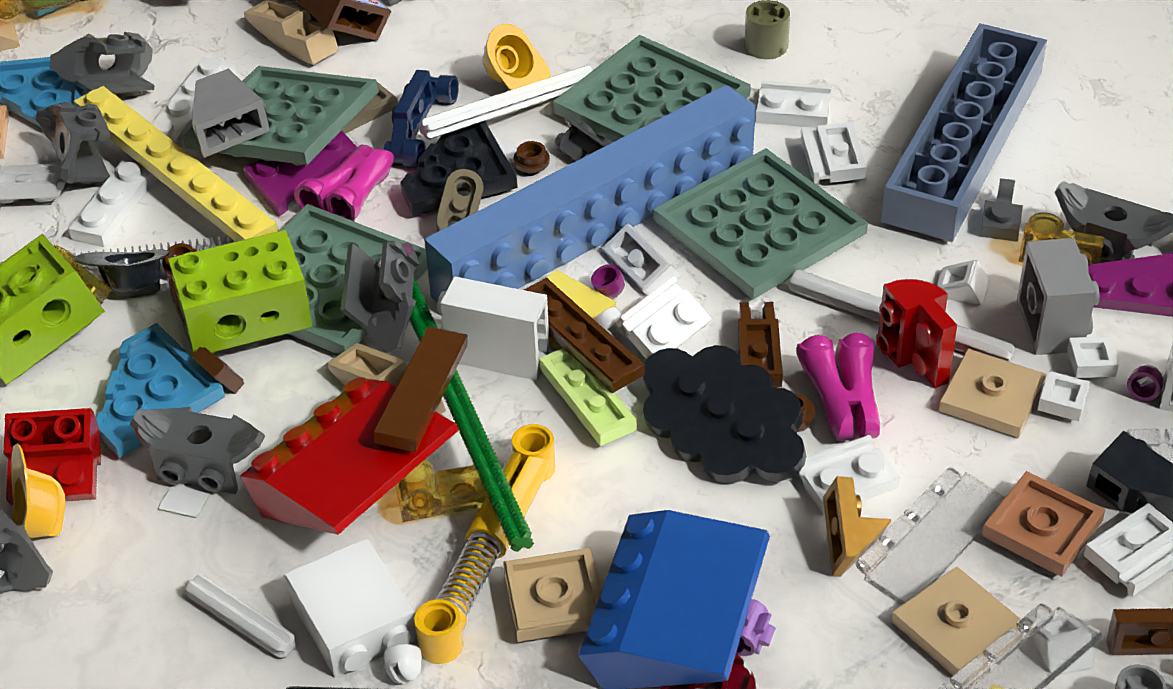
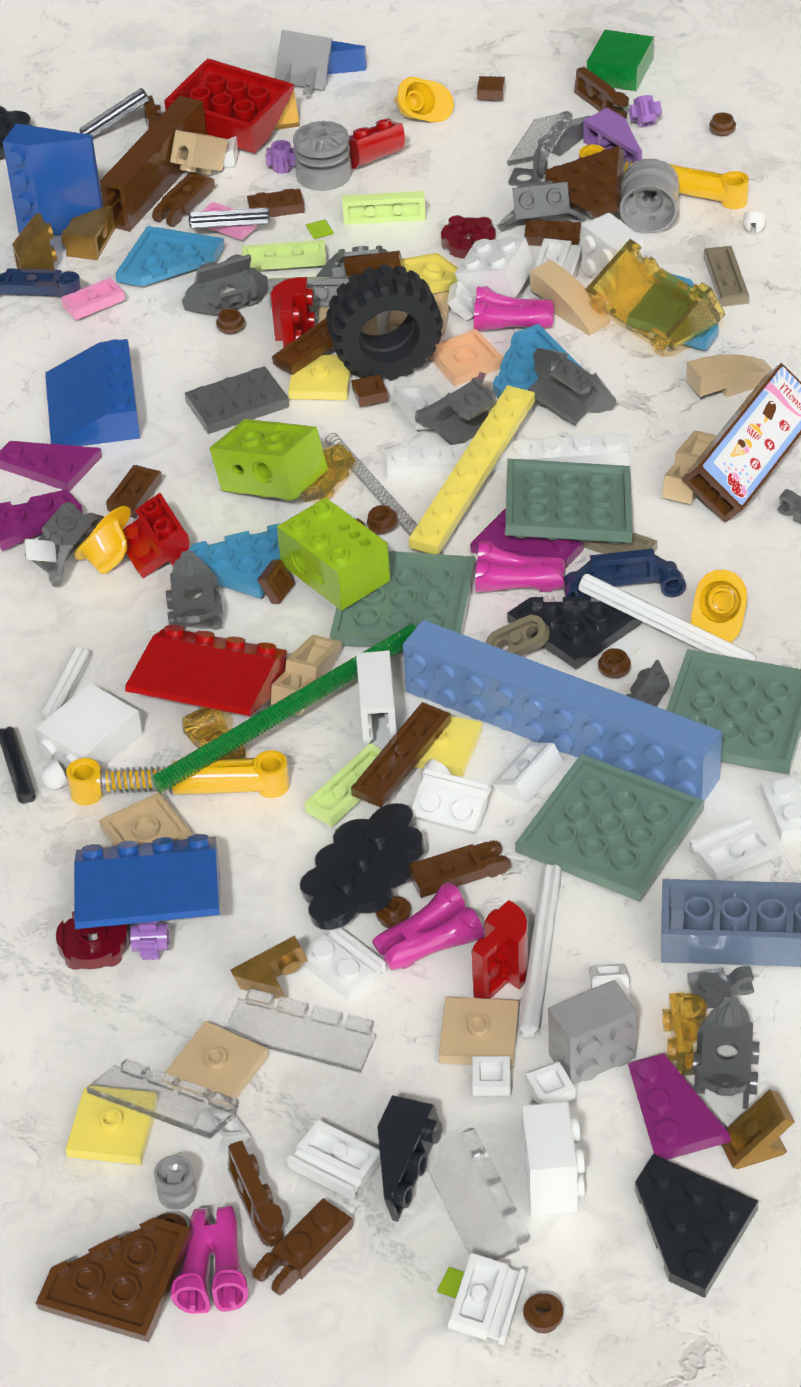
camera: 70 degrees right, 0 degrees up
black piece [74,249,169,297] -> none
light grey slope [192,68,270,158] -> none
dark grey piece [340,241,420,353] -> none
reddish brown tile [374,326,468,452] -> none
magenta hinge [591,264,625,299] -> none
nougat plate [982,471,1106,577] -> none

